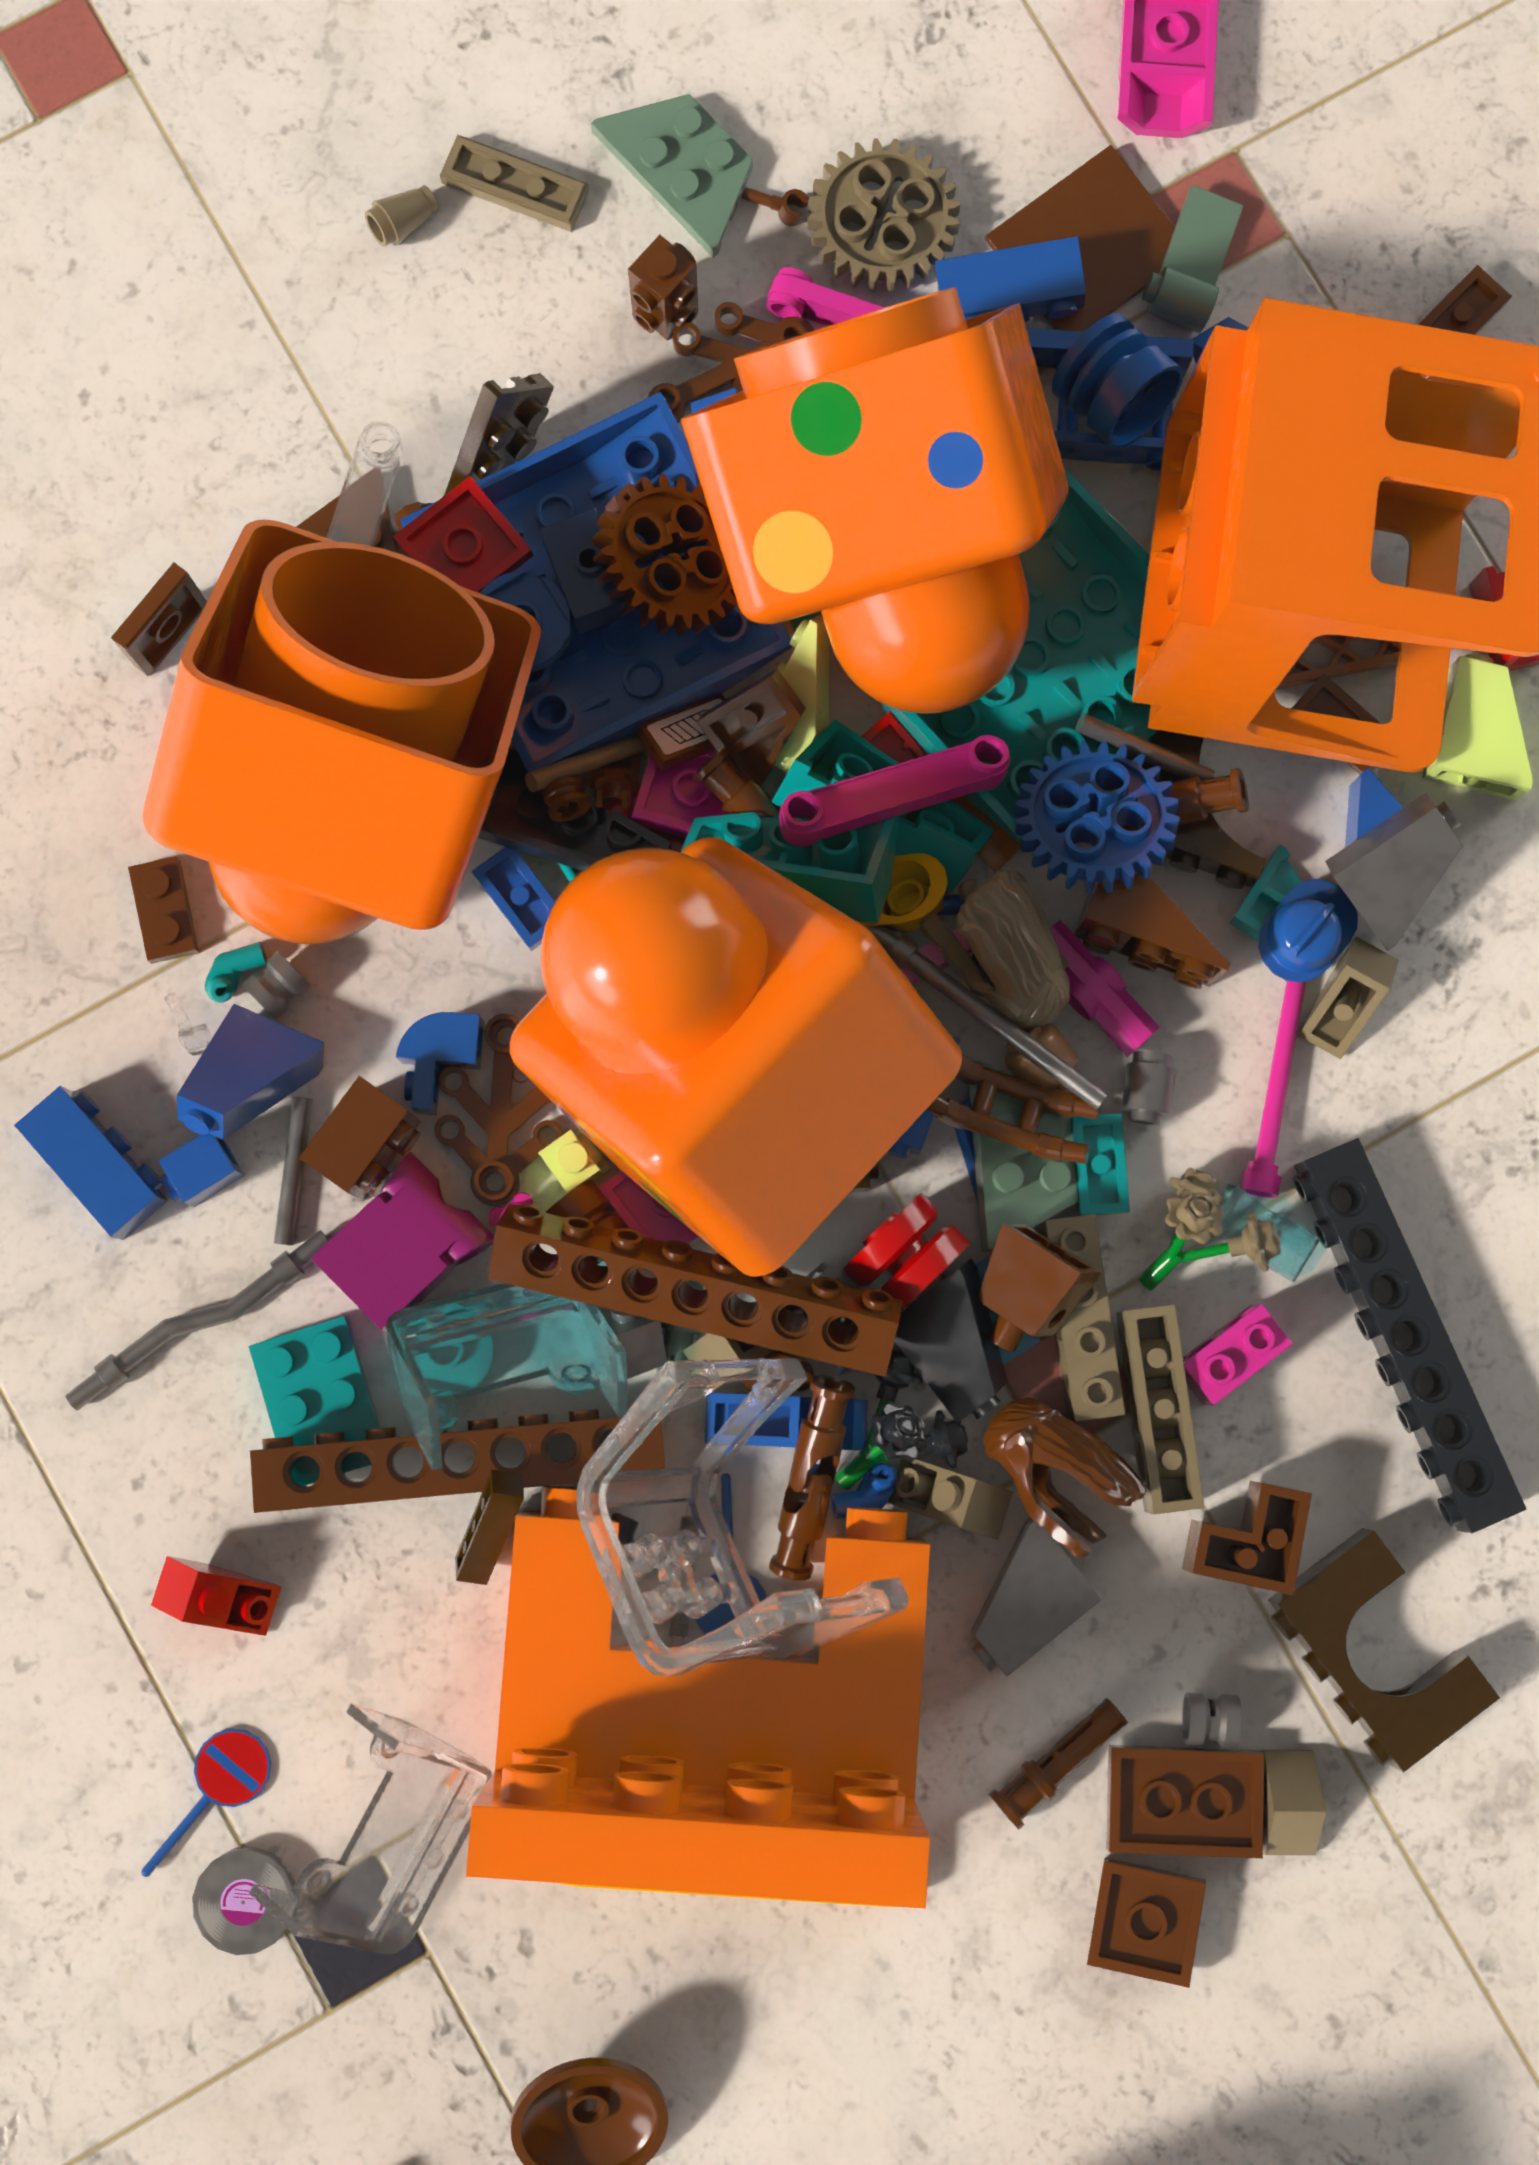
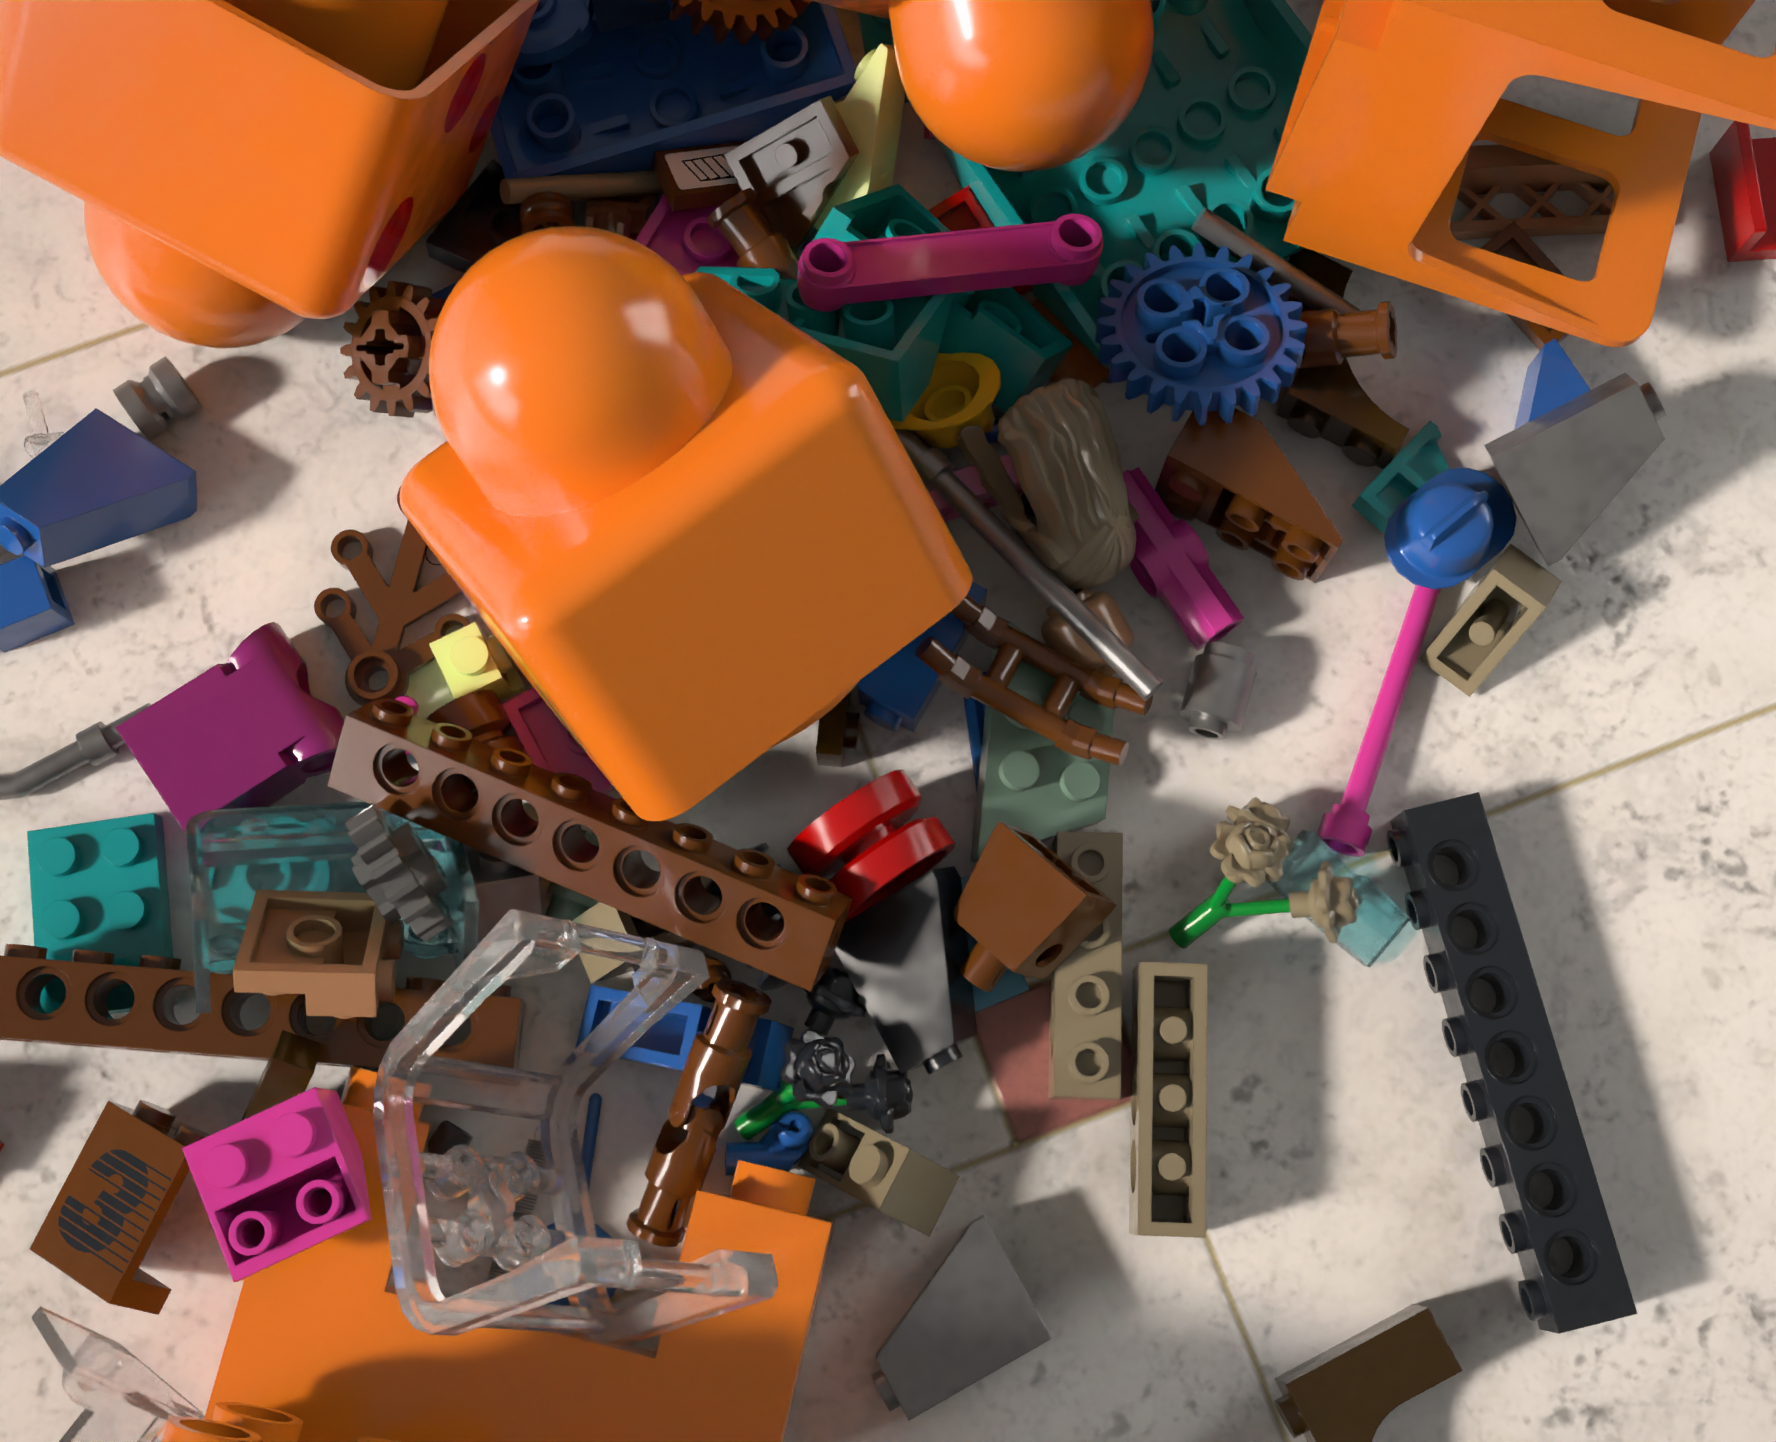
camera: 15 degrees right, 5 degrees down
reddish brown plate [128,856,200,964] -> none
teal arm [204,941,267,1003] -> none
flat silver bar [274,1097,313,1246] -> none
reddish brown brick [299,1076,421,1201] -> none
blue brick [396,1012,485,1115] -> none
reddish brown hair [983,1397,1147,1558] -> none
teal plate [1071,1113,1130,1216] -> none
reddish brown brick [1182,1481,1312,1595] -> none
dark pink brick [1183,1304,1293,1405] -> none
yellowish green slope [1423,654,1533,801] -> none
none -> reddish brown panel [29,1100,210,1315]
none -> dark pink slope [182,1087,372,1282]
none -> medium nougat plate [233,889,404,1019]
none -> reddish brown gear [340,281,446,418]
none -> dark grey gear [345,803,454,943]

